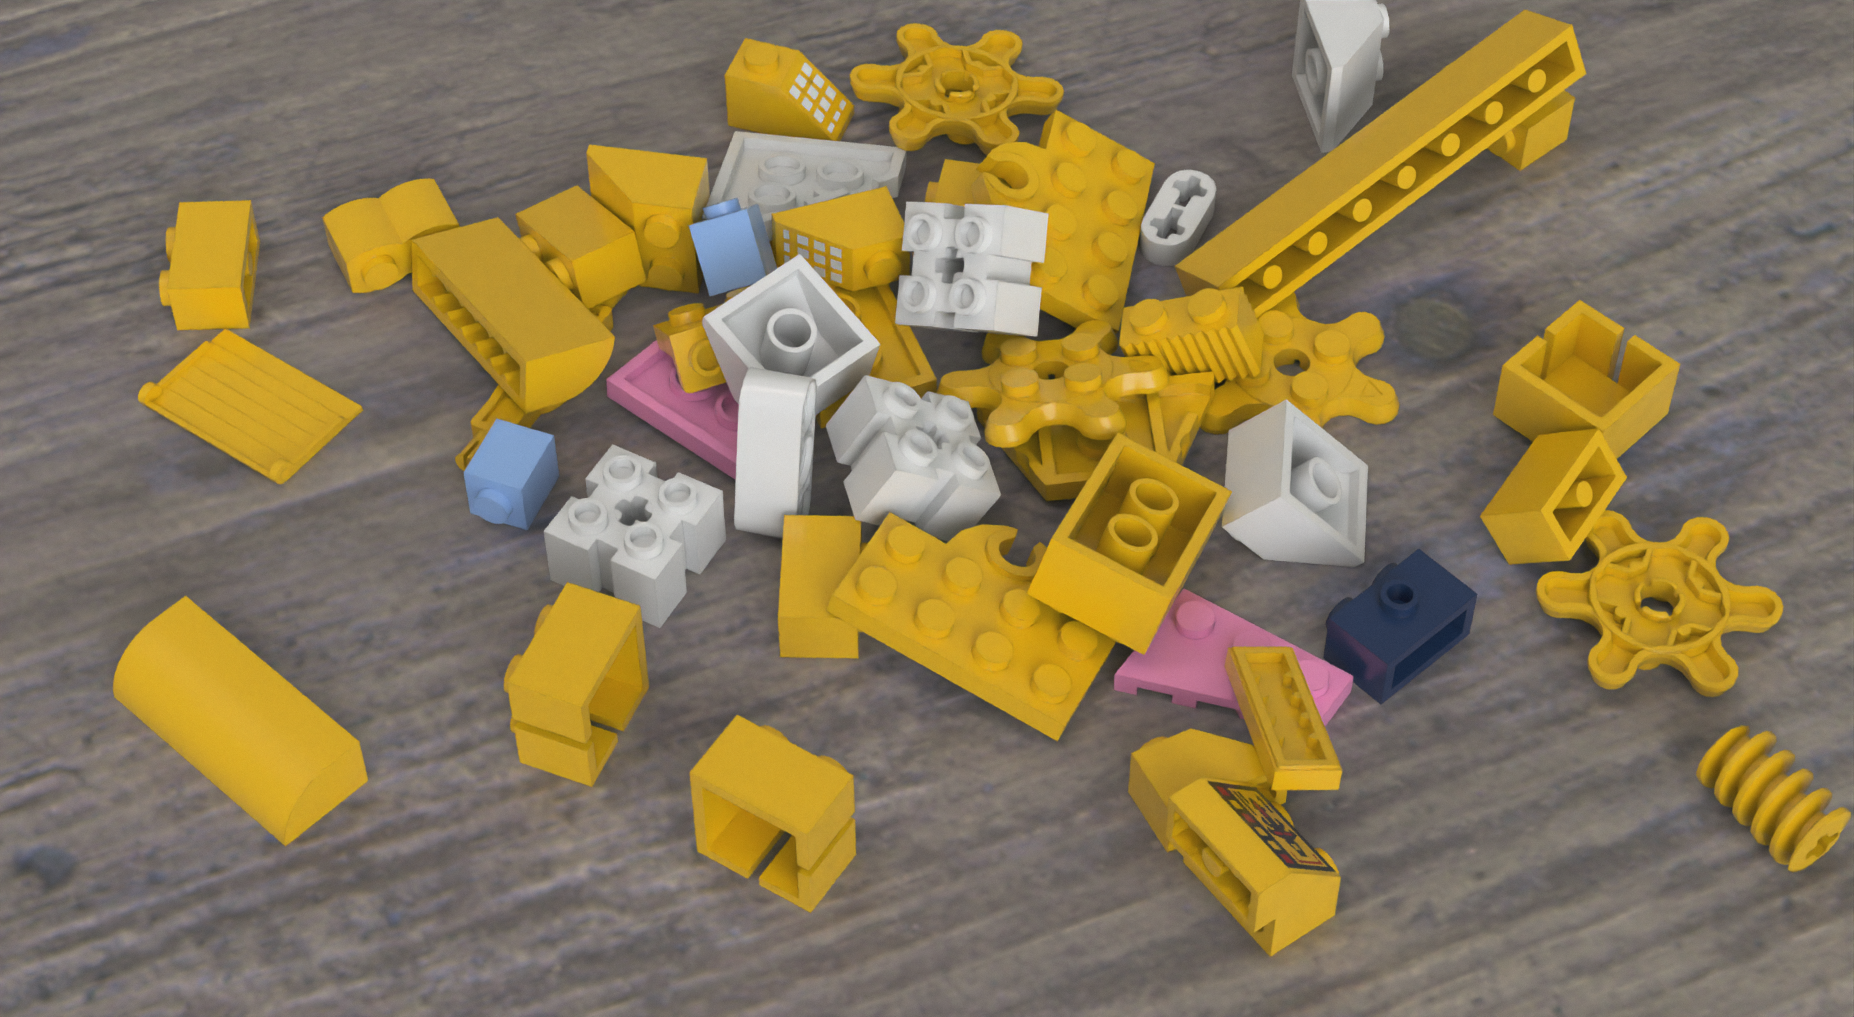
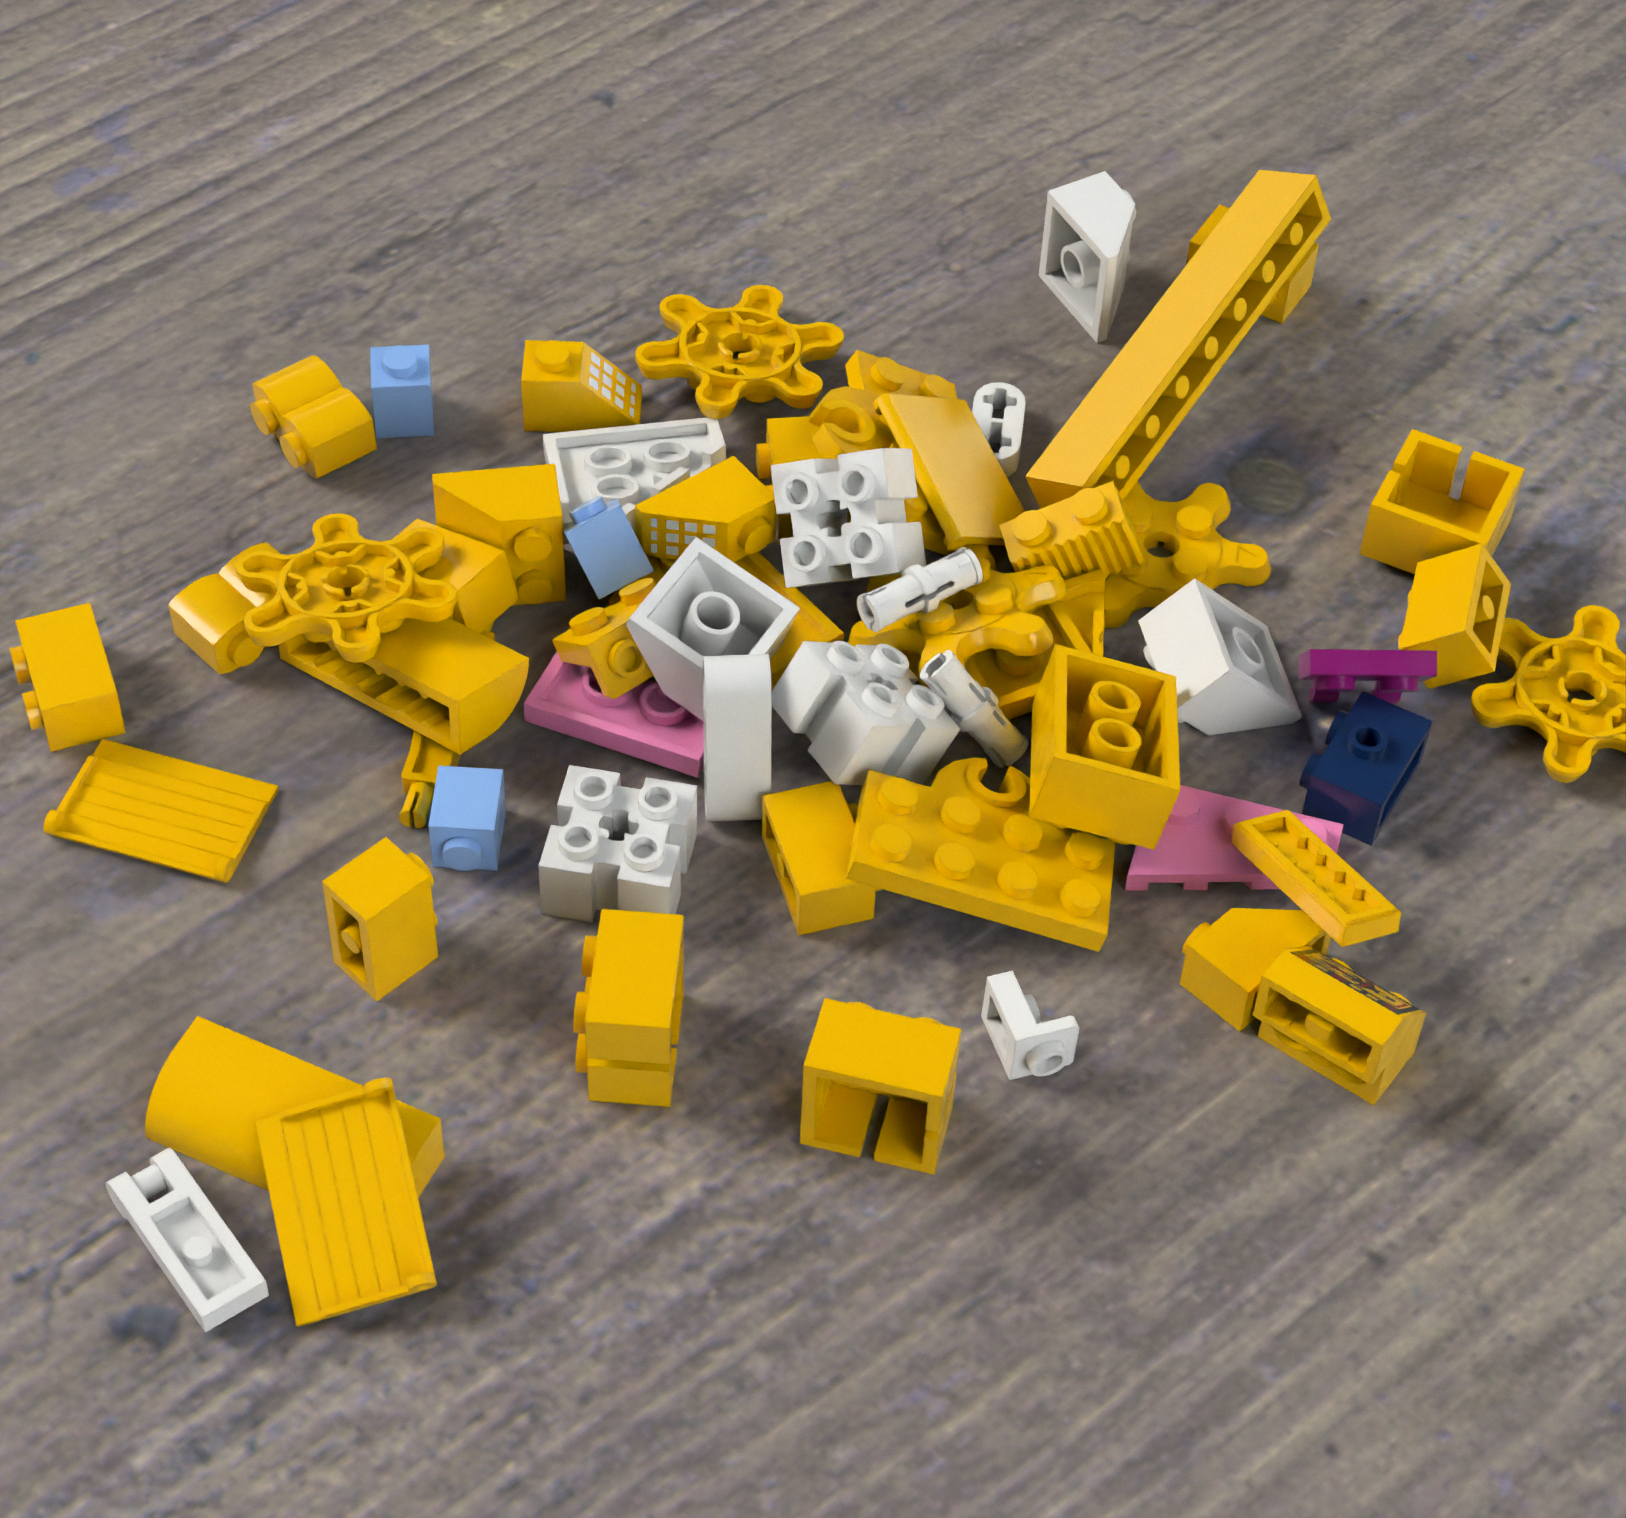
camera: 20 degrees left, 0 degrees up
none -> white plate [105,1147,269,1332]
none -> yellow plate [235,513,458,662]
none -> yellow brick [250,355,377,479]
none -> yellow piece [255,1077,437,1327]
none -> yellow brick [322,837,438,1002]
none -> light blue brick [370,344,435,439]
none -> white pin [857,547,983,633]
none -> yellow piece [872,393,1025,551]
none -> white pin [920,650,1029,768]
none -> white bracket [981,970,1080,1080]
none -> magenta plate [1299,649,1437,704]

